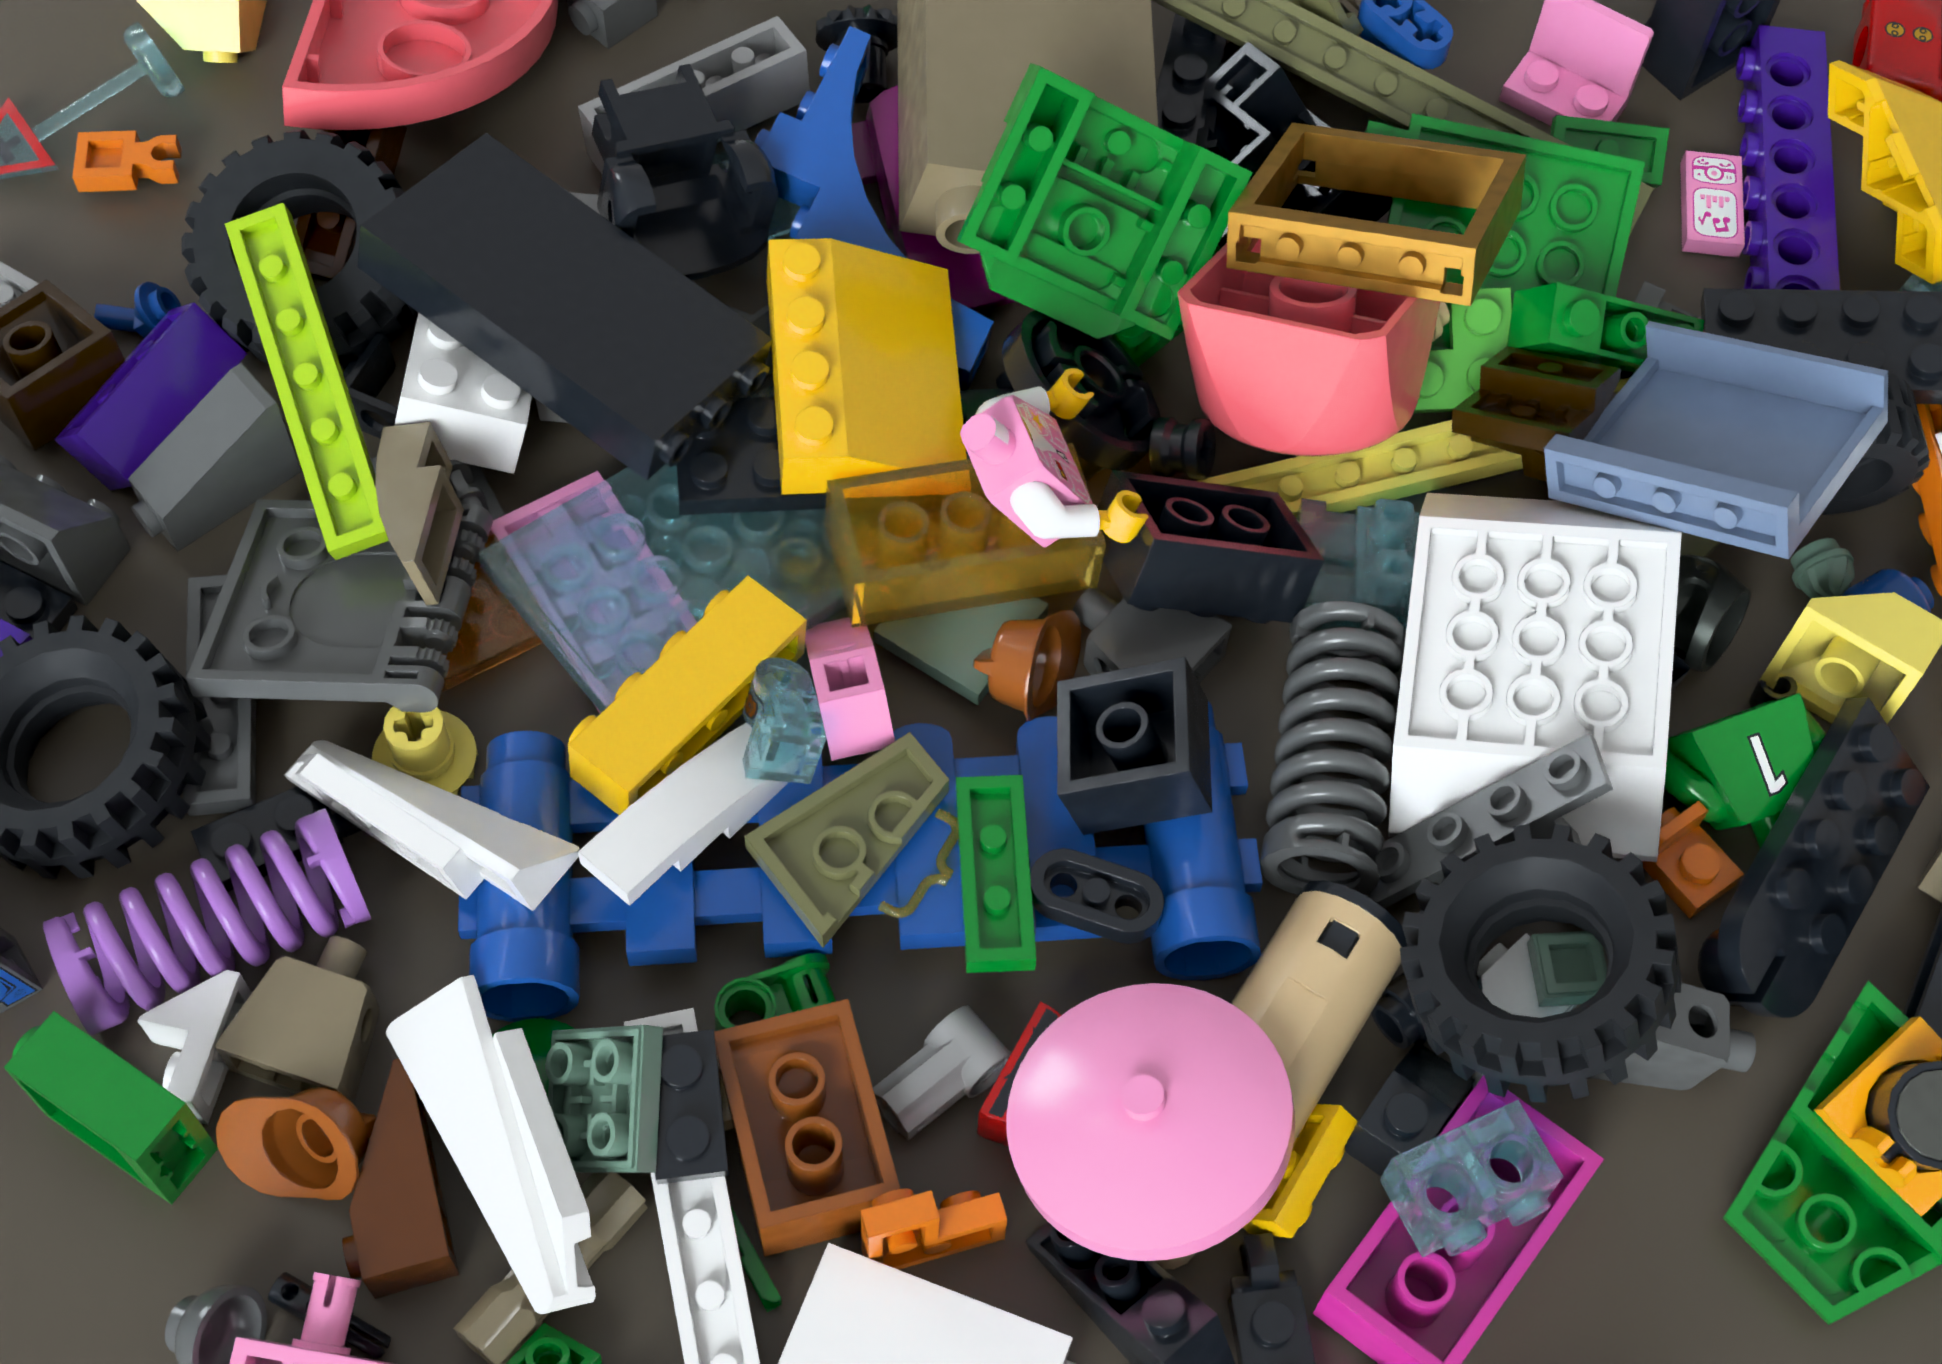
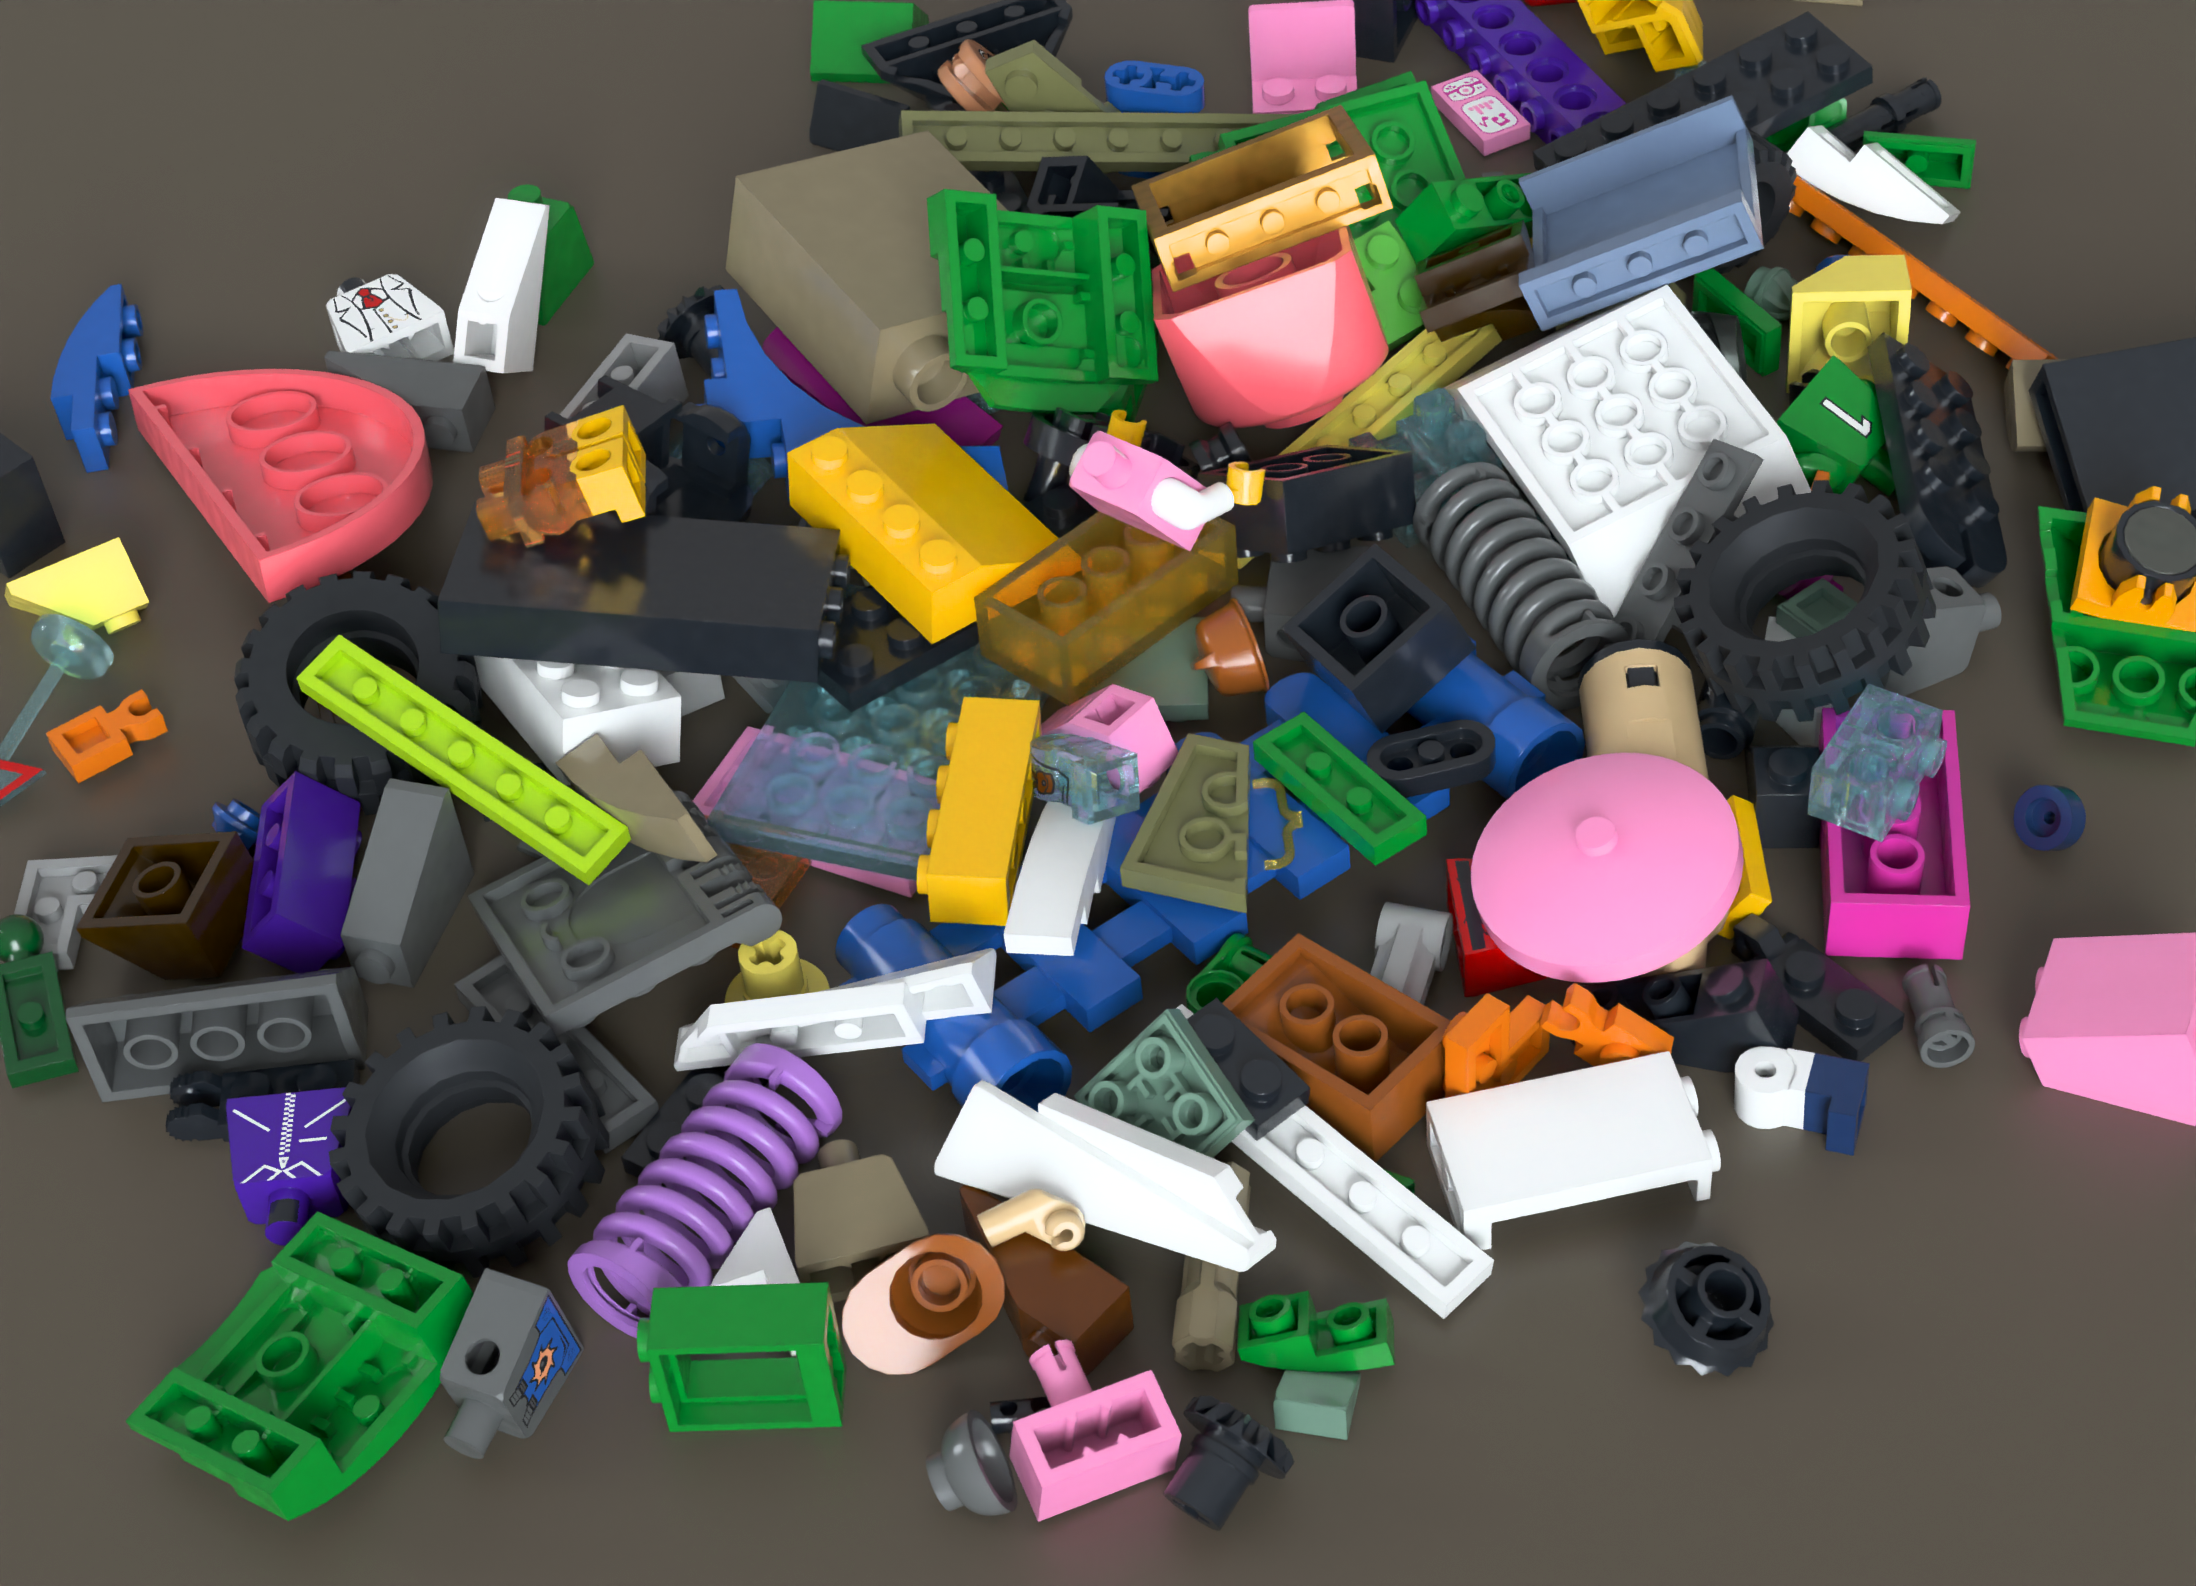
camera: 25 degrees left, 15 degrees down
none -> hips [476,405,646,548]
none -> tan arm [977,1189,1086,1251]
none -> orange plate [1540,983,1674,1067]
none -> green tile [1692,268,1782,377]
none -> dark blue tile [2013,785,2086,851]

